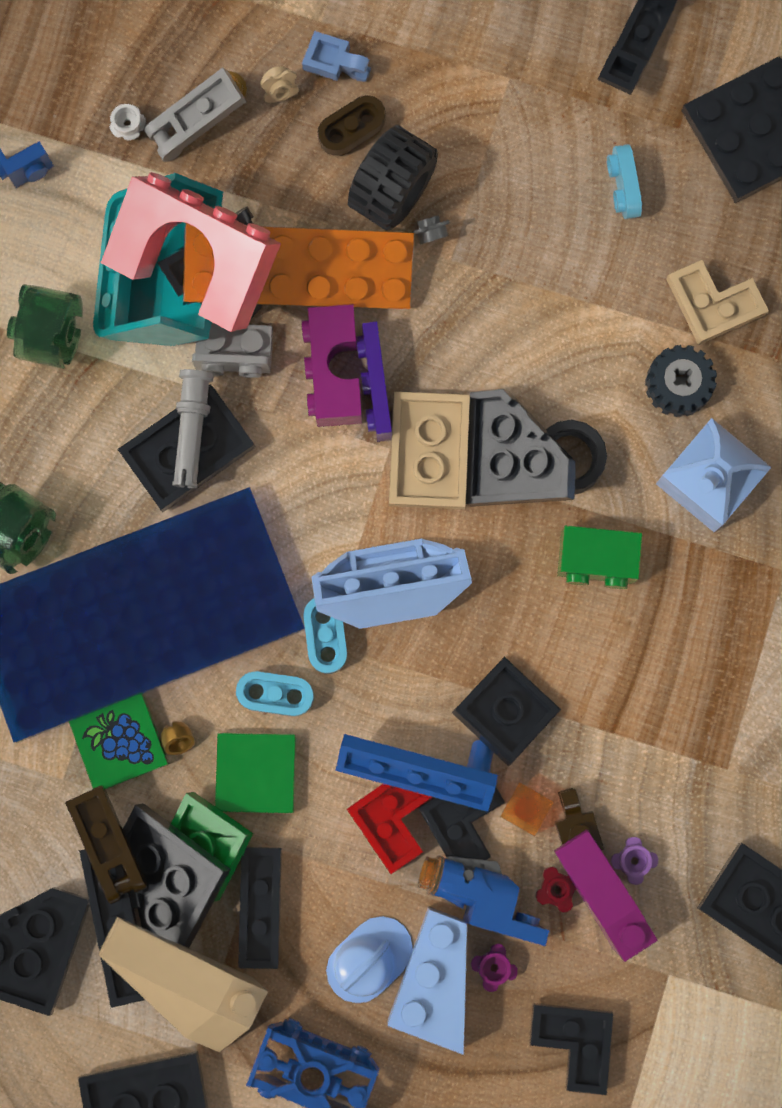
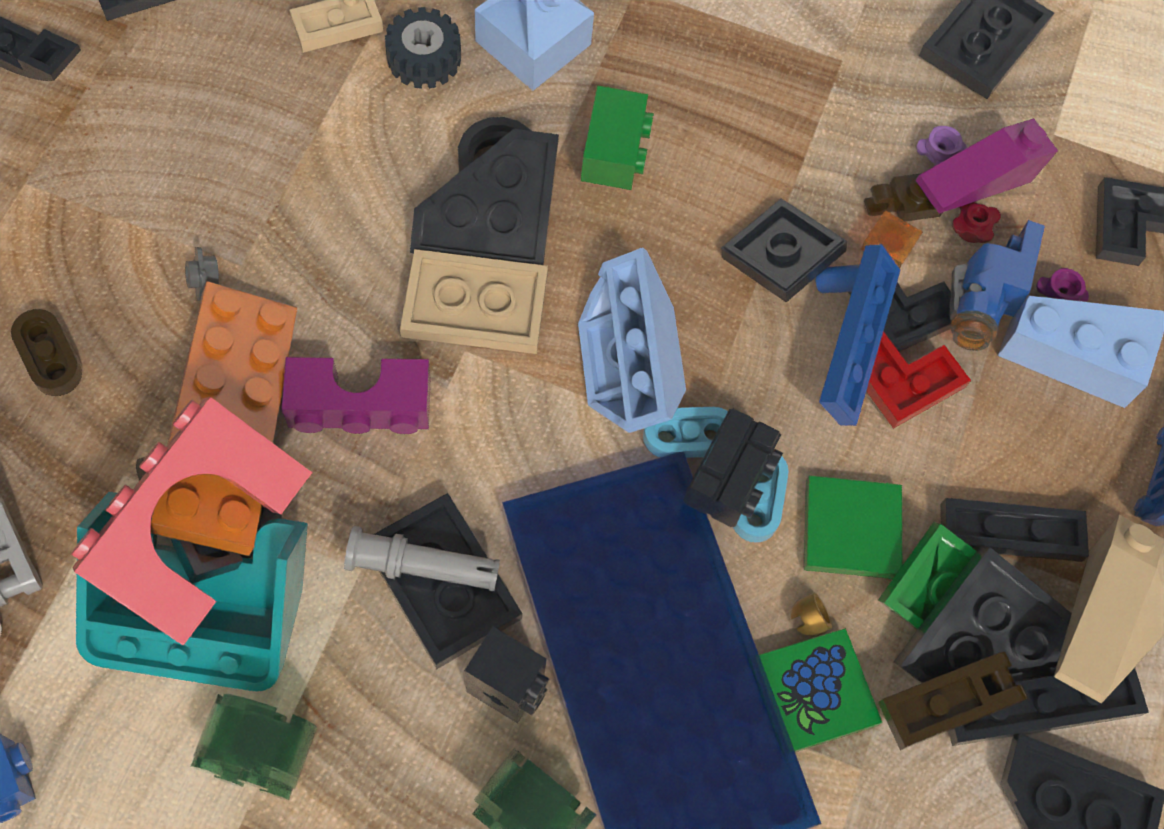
camera: 95 degrees left, 15 degrees down
light grey bracket [192,323,273,378] -> none
light blue piece [326,916,413,1003] -> none
black tyre [348,125,438,231] -> none
dark purple plate [356,321,392,442] -> none
medium azure plate [607,144,642,219] -> none
none -> black brick [464,626,550,724]
none -> black brick [683,408,783,527]

